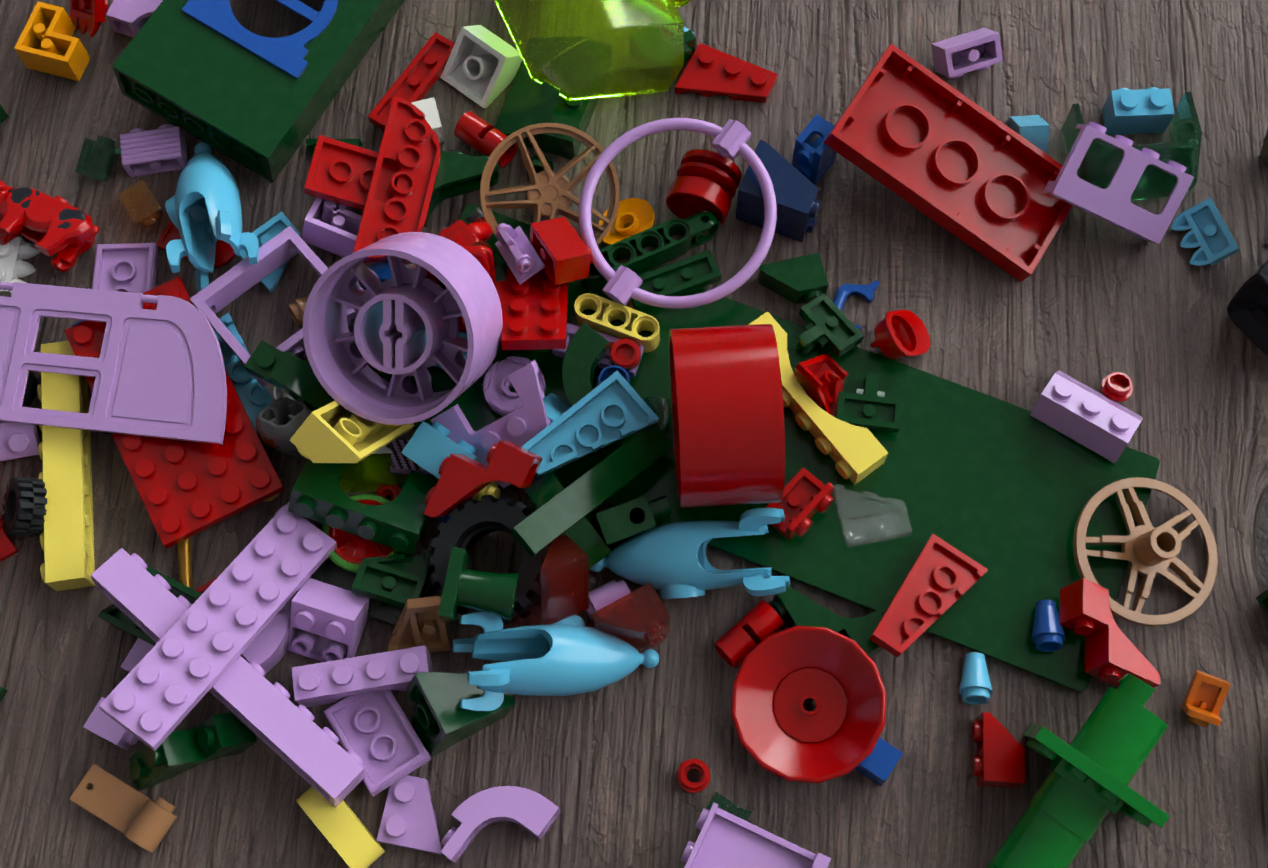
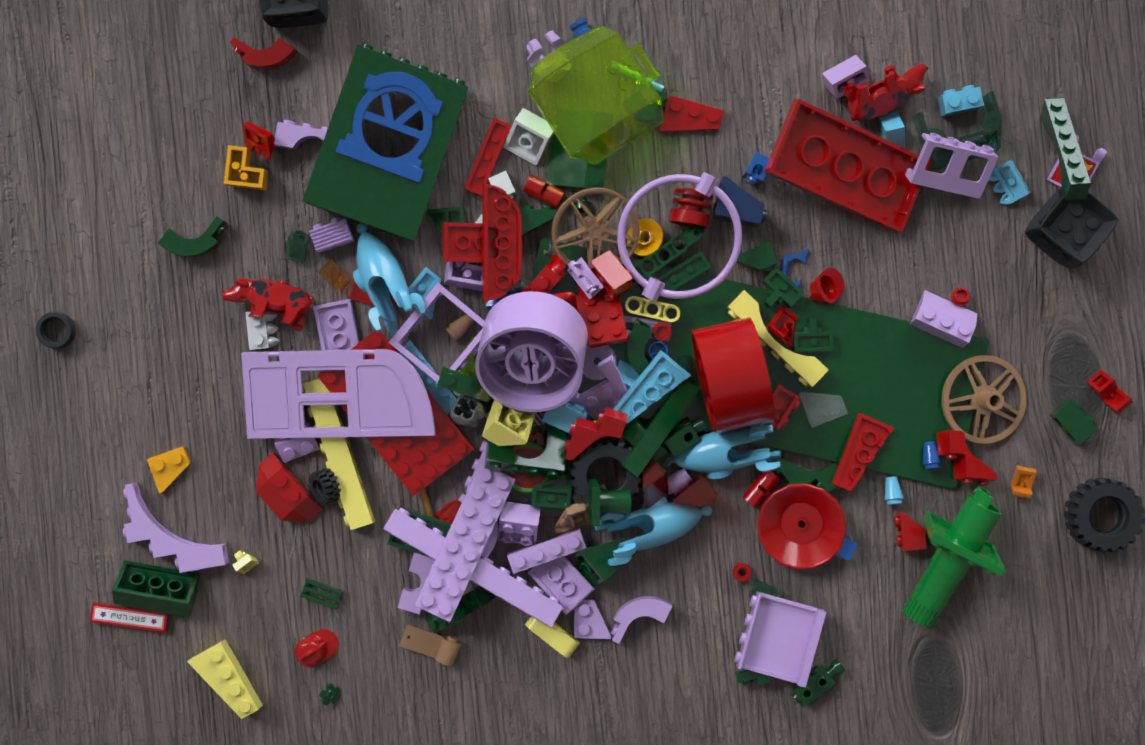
camera: 10 degrees left, 20 degrees up
none -> red animal [844,63,929,122]

